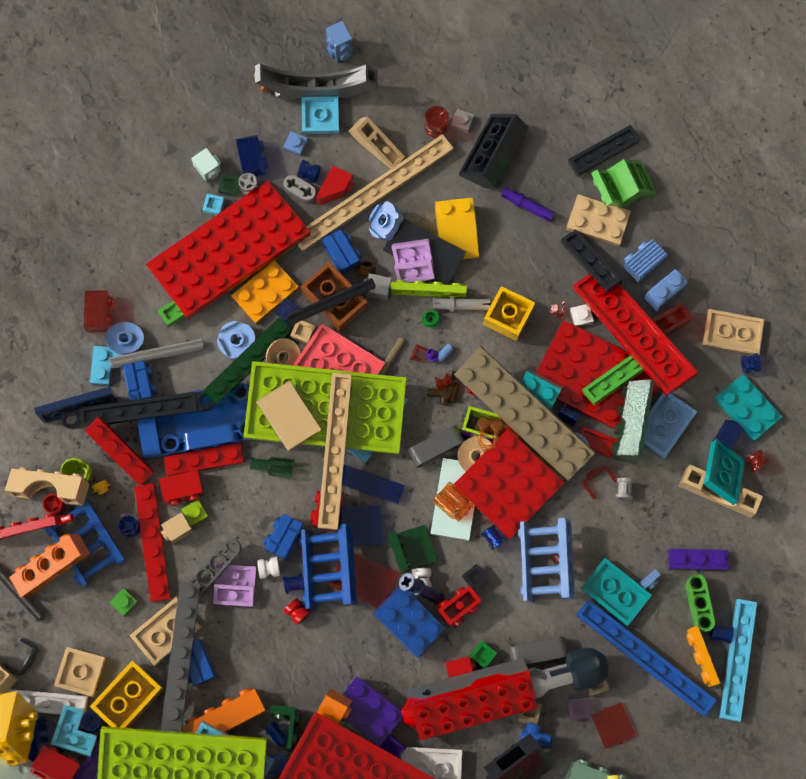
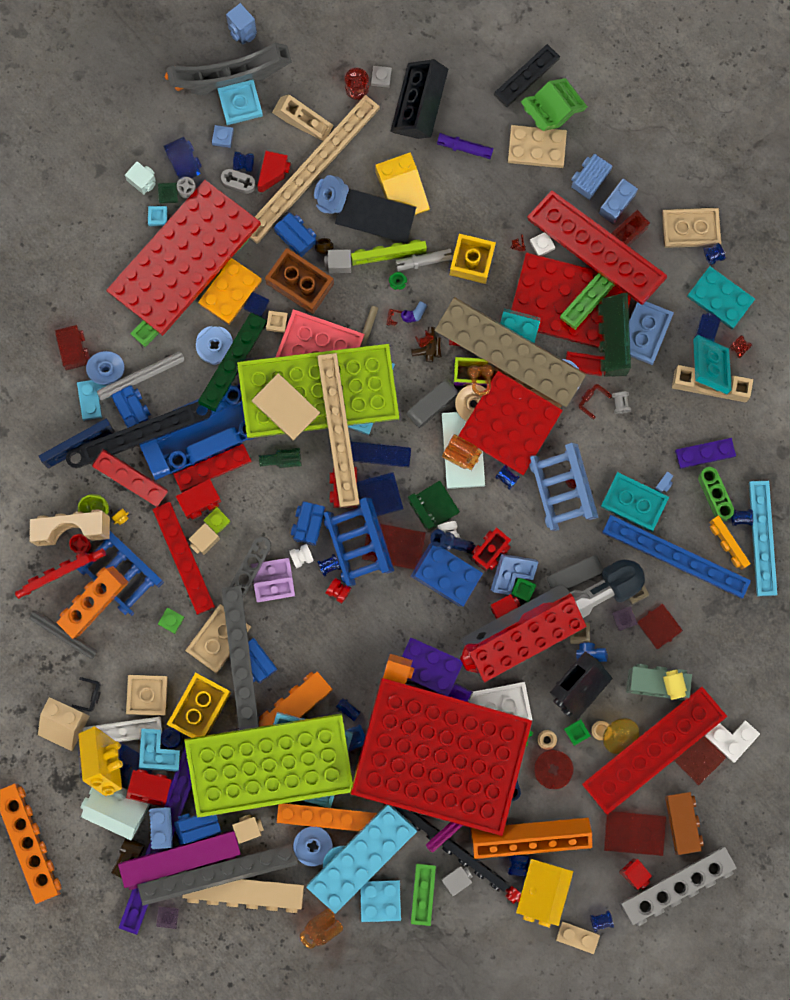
camera: 15 degrees left, 5 degrees up
clear blue wheel [118,515,140,538] -> none
tan dish [266,338,301,365] -> none
dark green bracket [270,705,301,750] -> none
black axle [286,278,376,325] -> none
lavender slope [392,239,435,283] -> none
black plate [462,563,489,591] -> none
clear blue bush [557,403,581,427] -> none
black plate [561,229,622,293] -> none
none -> medium blue plate [491,554,539,595]

